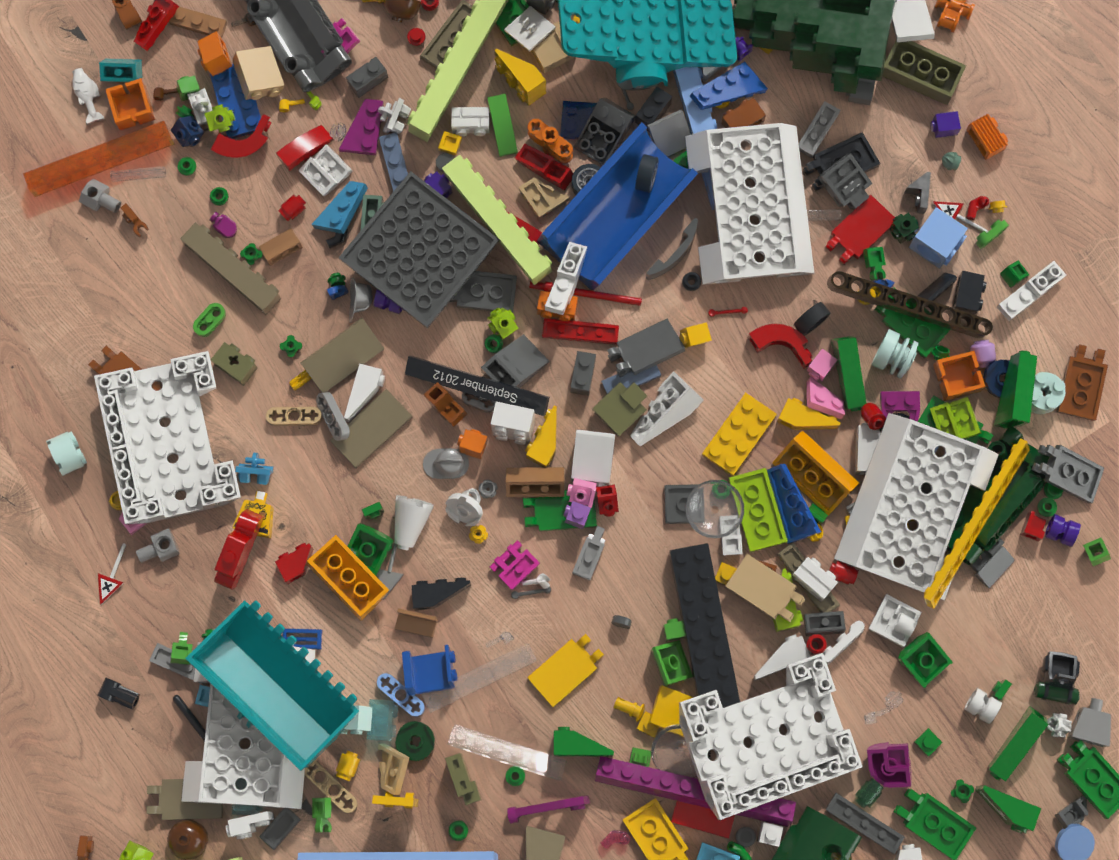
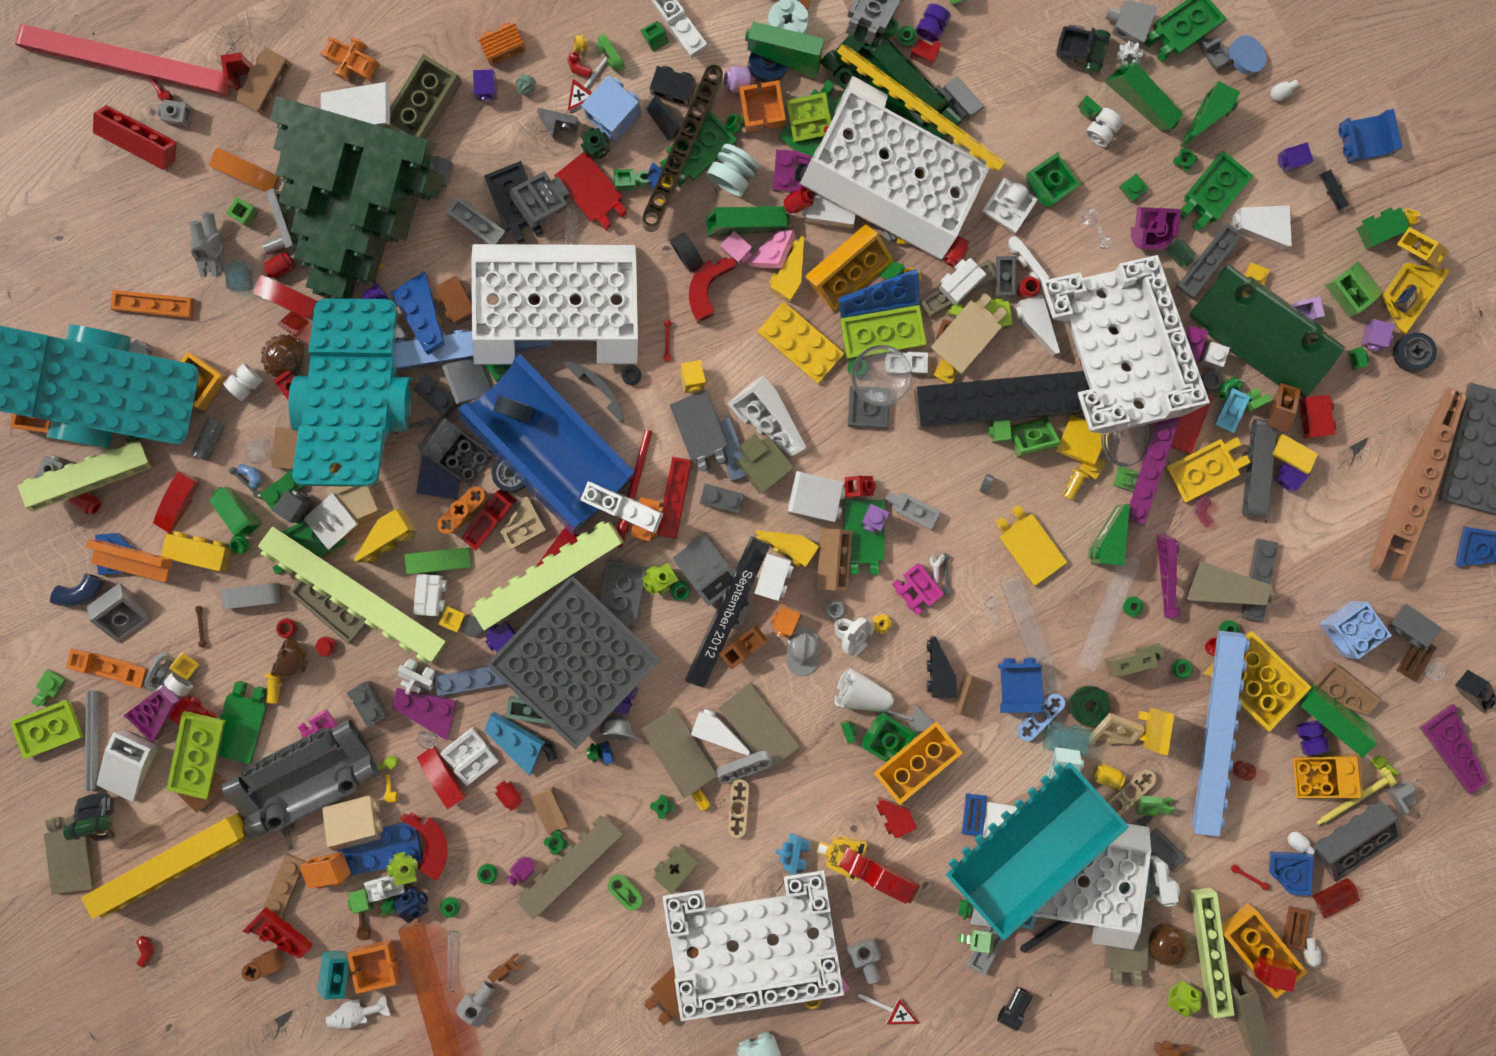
camera: 85 degrees left, 10 degrees up
bright pink brick [566,478,596,508] -> none

